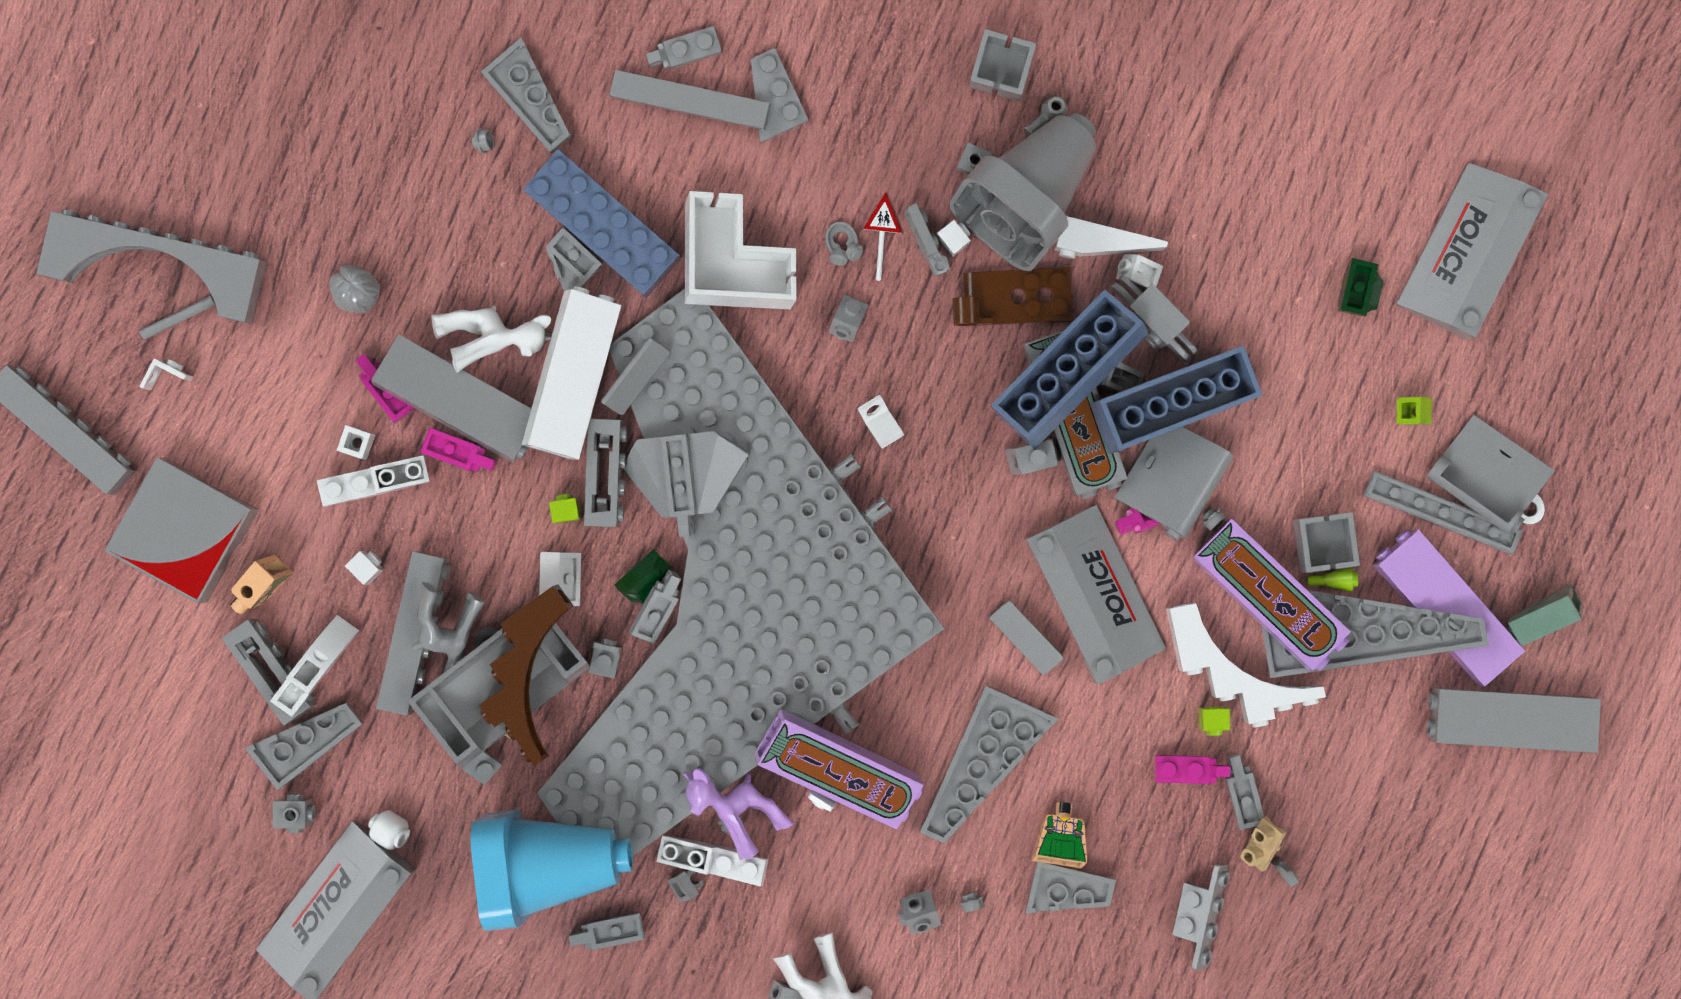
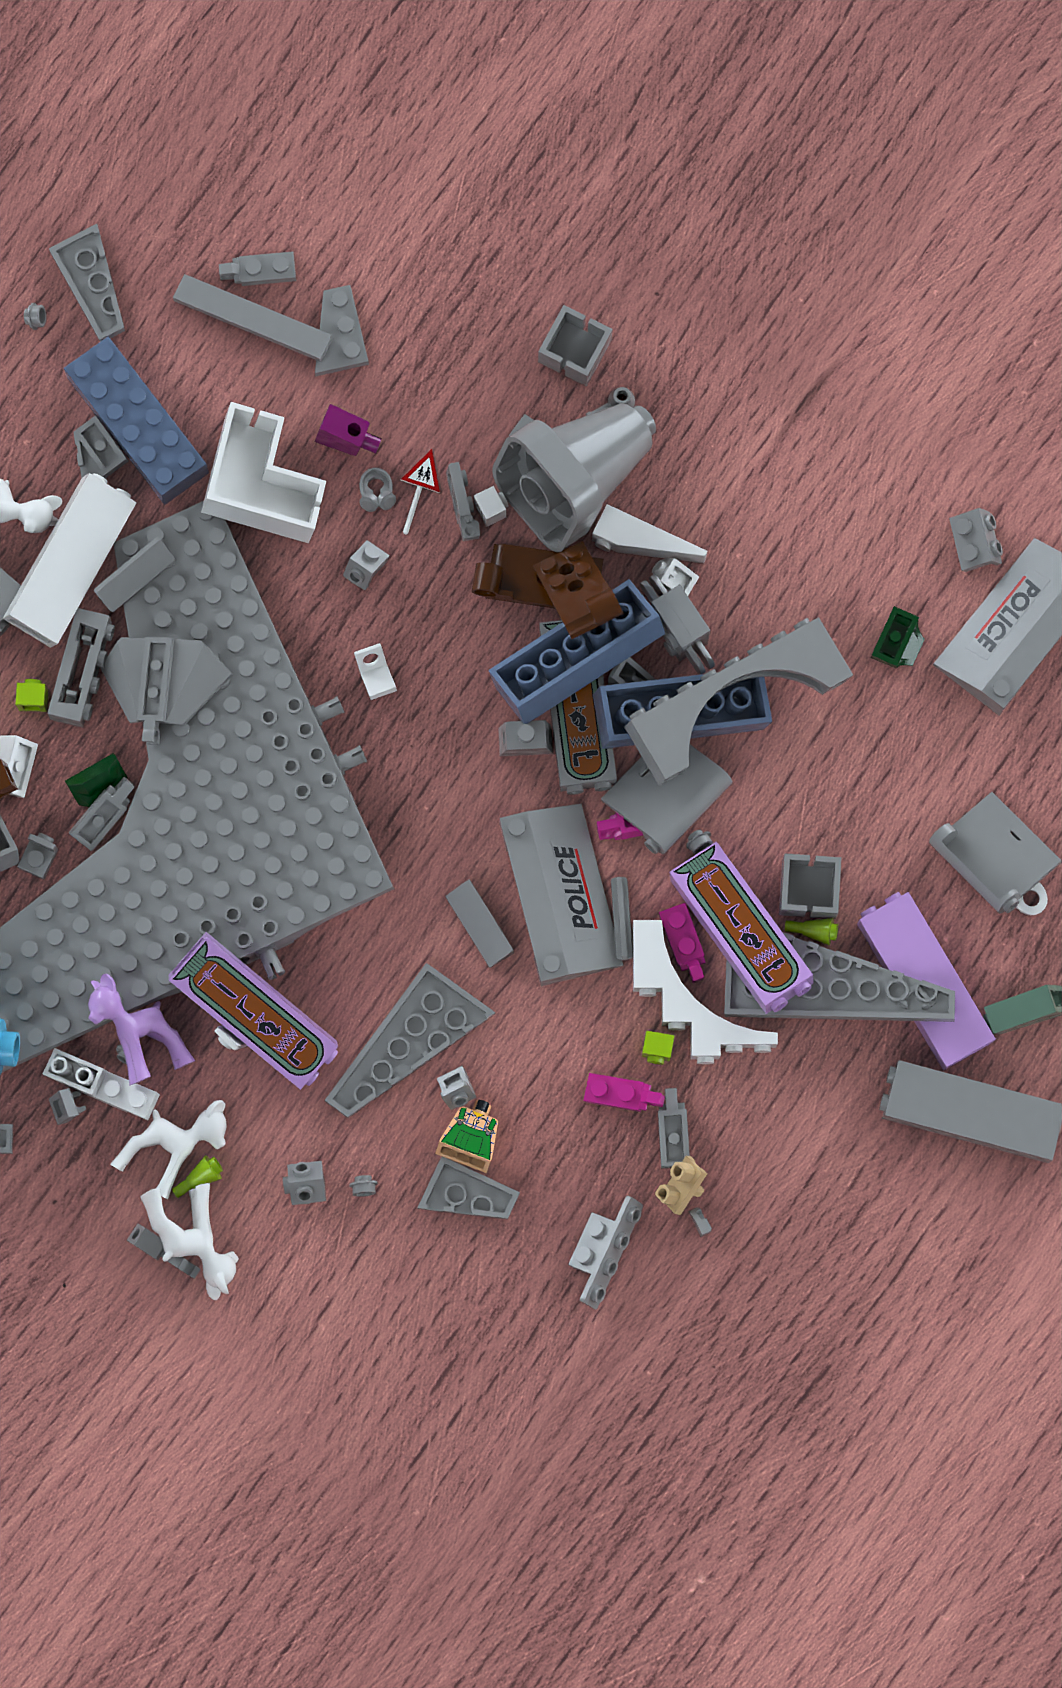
camera: 10 degrees right, 10 degrees down
light grey tile [1363,471,1523,555] -> none
lime plate [1397,397,1432,425] -> none
none -> white animal [110,1100,227,1200]
none -> lime cone [172,1155,223,1198]
none -> magenta torso [314,404,382,456]
none -> light grey bracket [437,1066,476,1110]
none -> reddish brown hinge [533,541,623,639]
none -> light grey axle [611,877,633,960]
none -> light grey arch [625,617,853,786]
none -> dark pink hinge [658,903,706,983]
none -> light grey bracket [949,508,1003,572]

